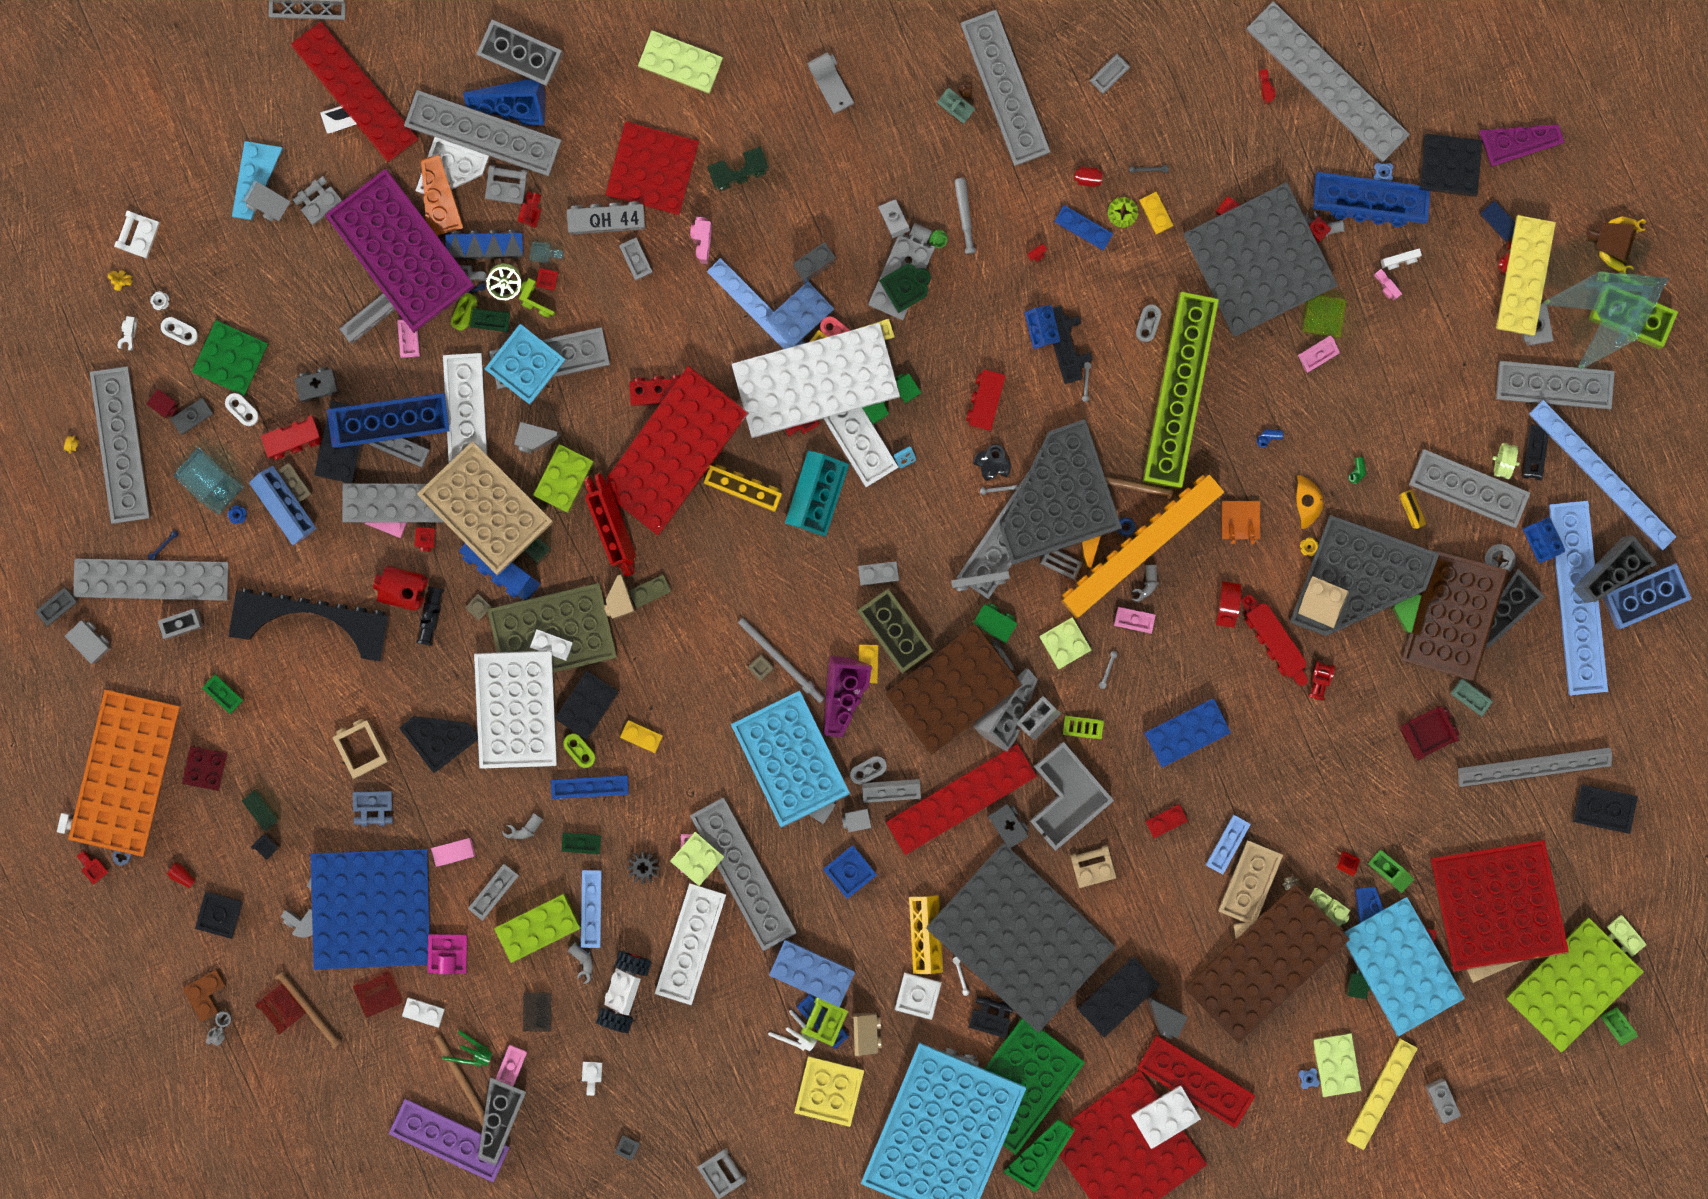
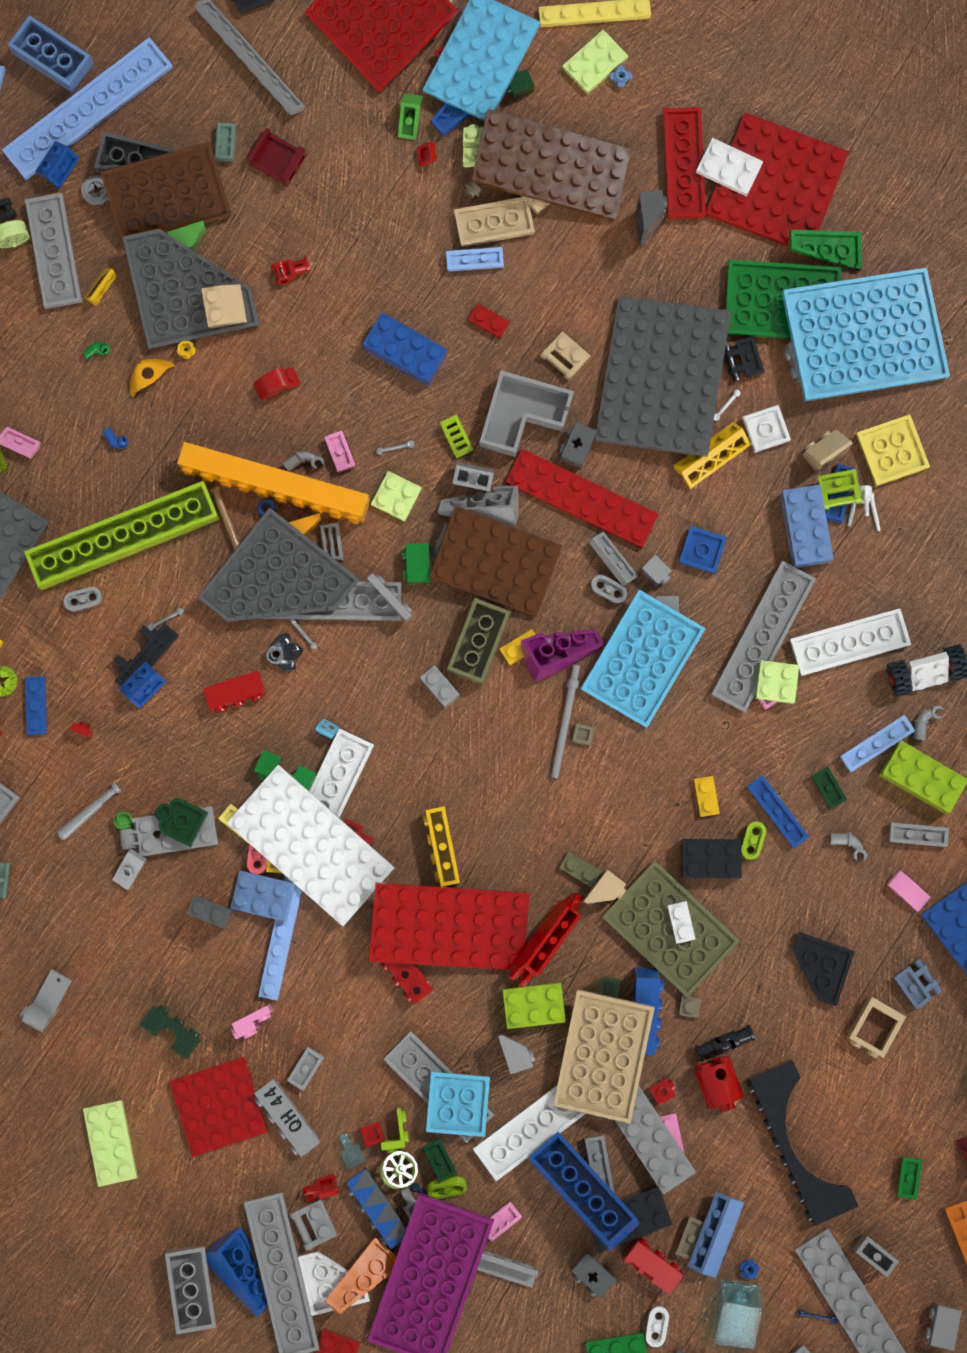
camera: 120 degrees left, 5 degrees down
white plate [474,651,557,768] -> none
dark grey gear [627,851,660,884] -> none
teal slope [785,450,849,537] -> none
black brick [1076,955,1160,1038] -> none
orange plate [1221,501,1260,544] -> none
red hinge [1241,594,1308,686] -> none
dark grey wedge [1573,536,1657,603] -> none

